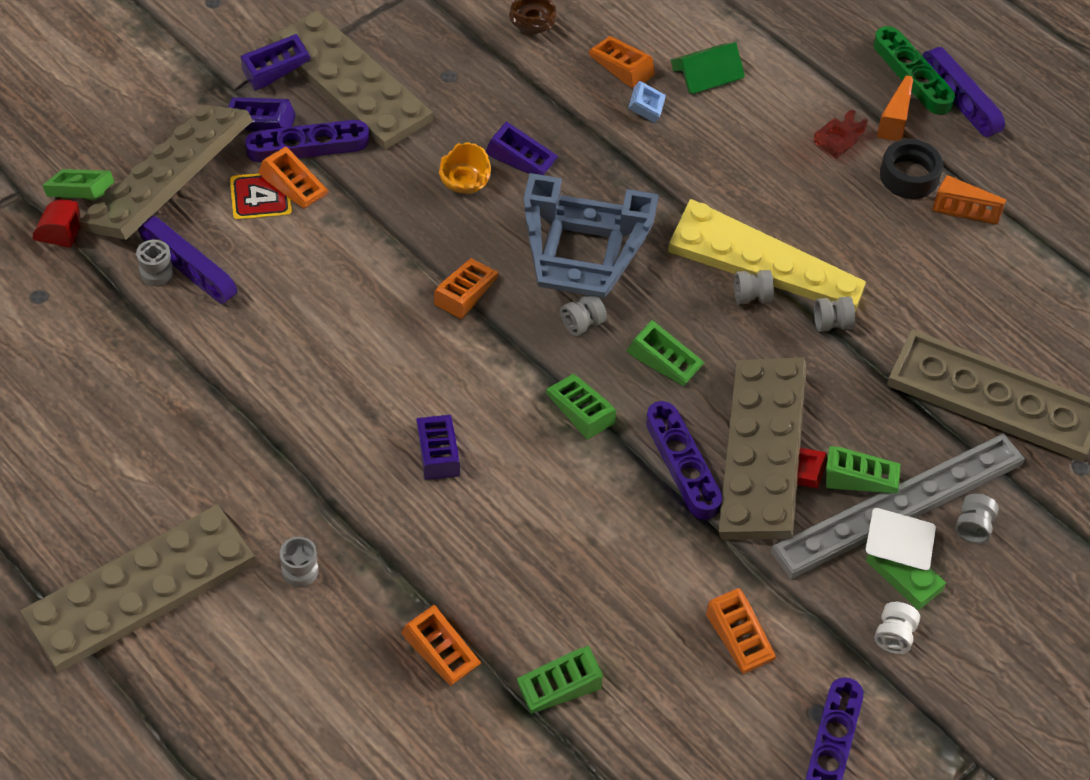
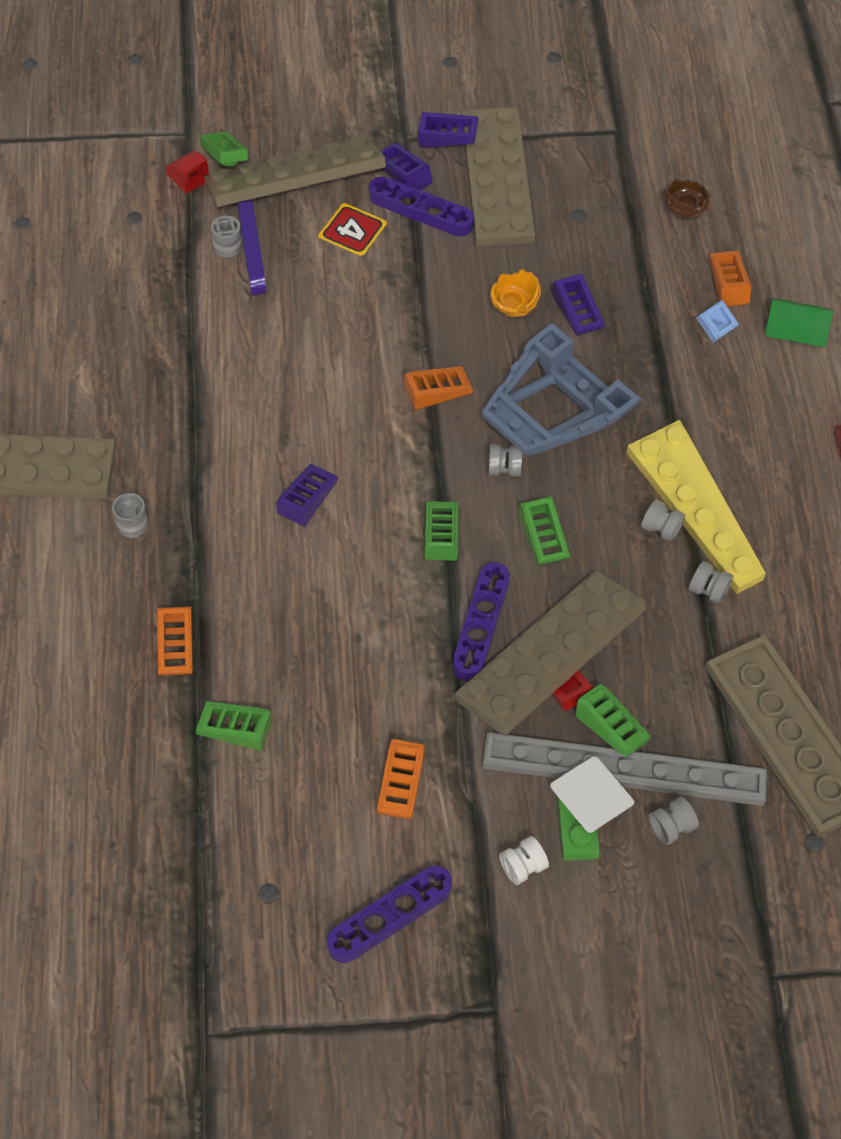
camera: 40 degrees right, 5 degrees up
orange slope [258,146,329,209] -> none

